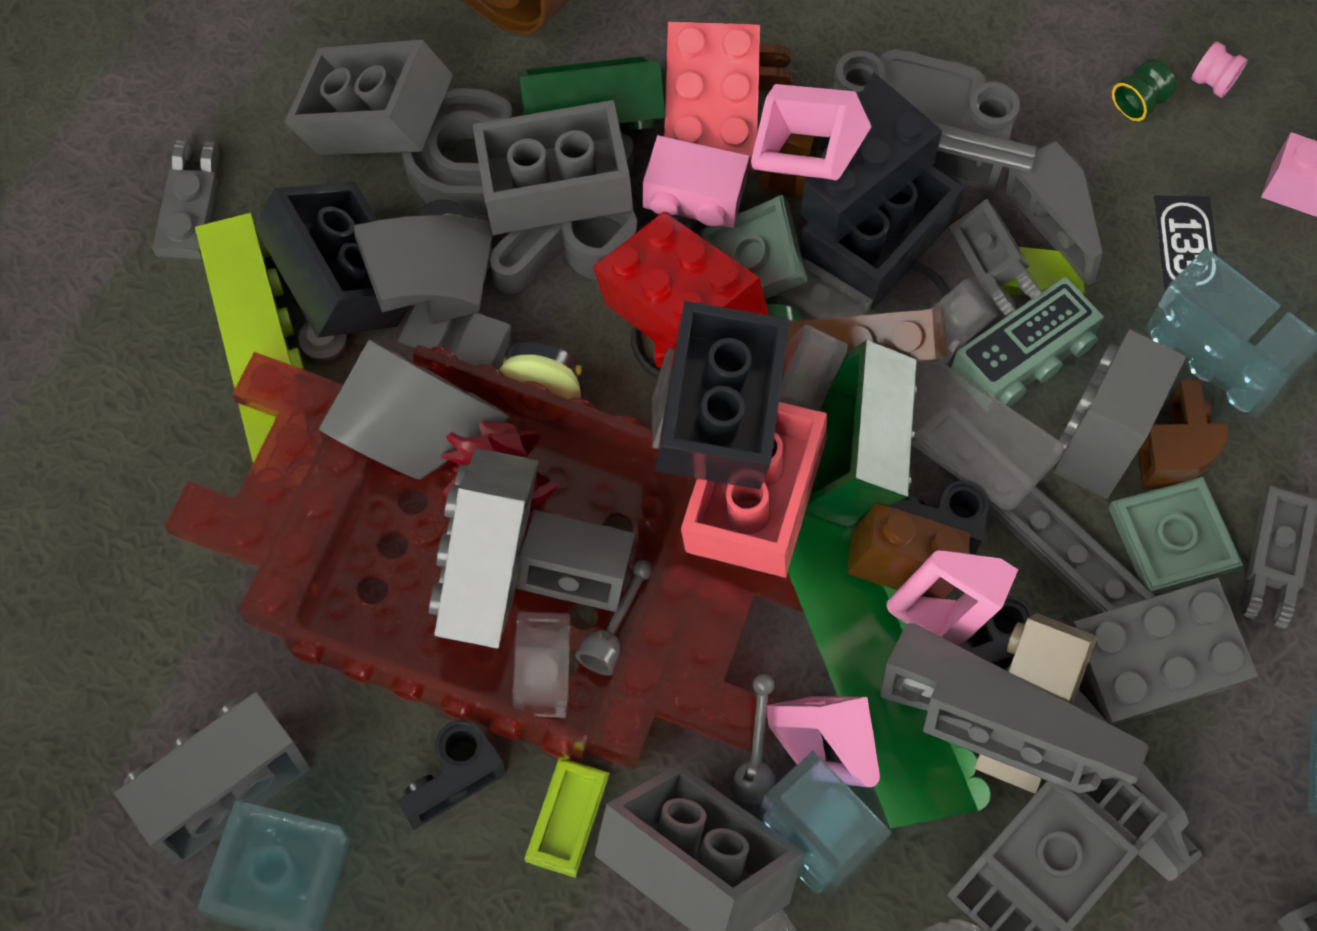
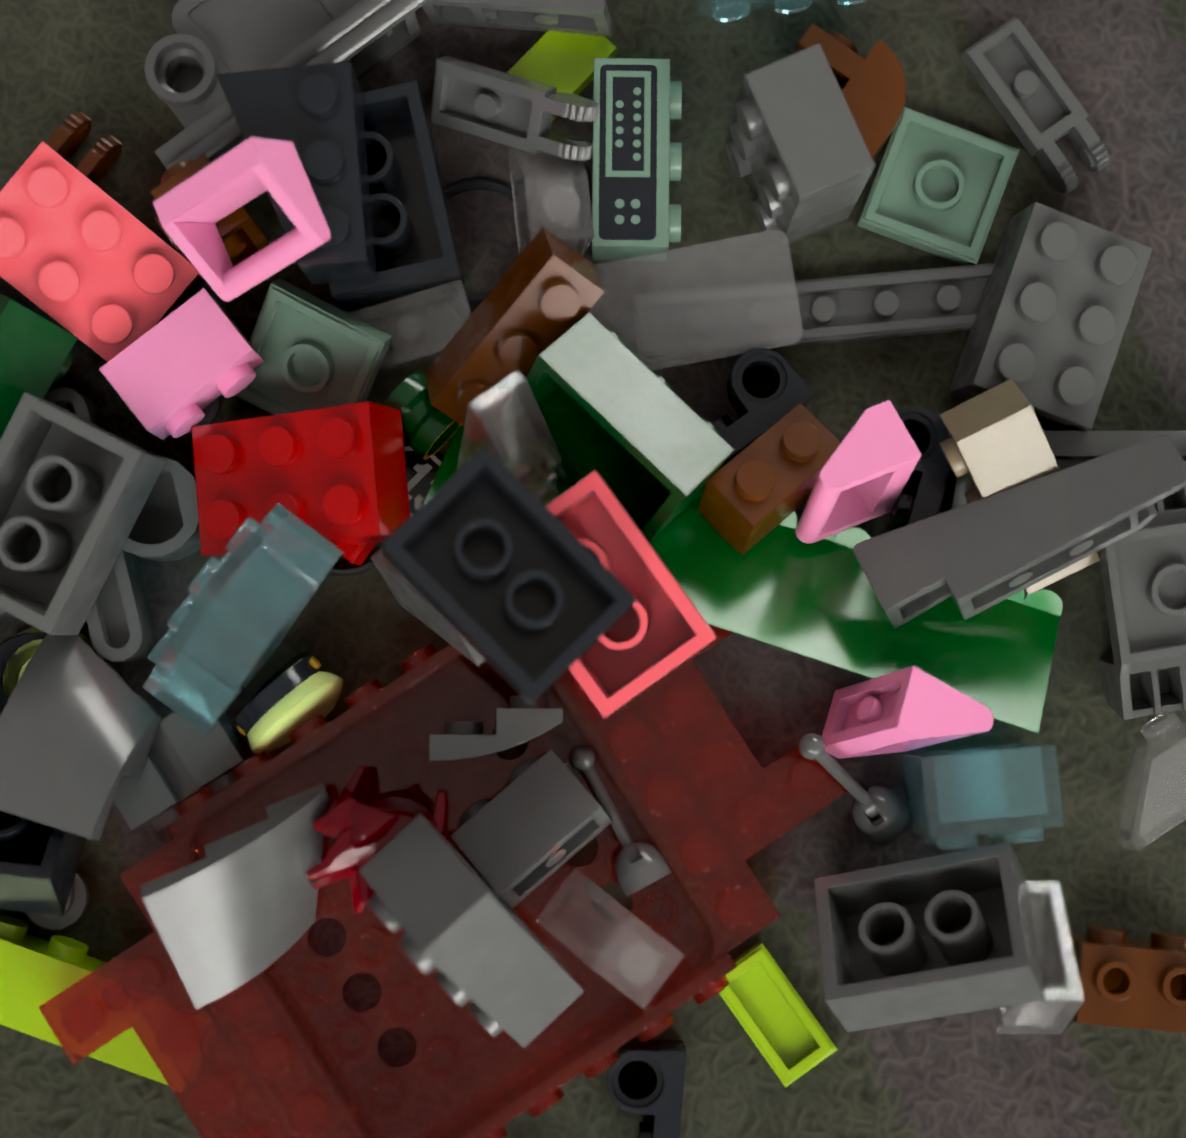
camera: 50 degrees left, 20 degrees up
none -> clear light blue piece [143,503,343,735]
none -> dark grey slope [429,696,563,761]

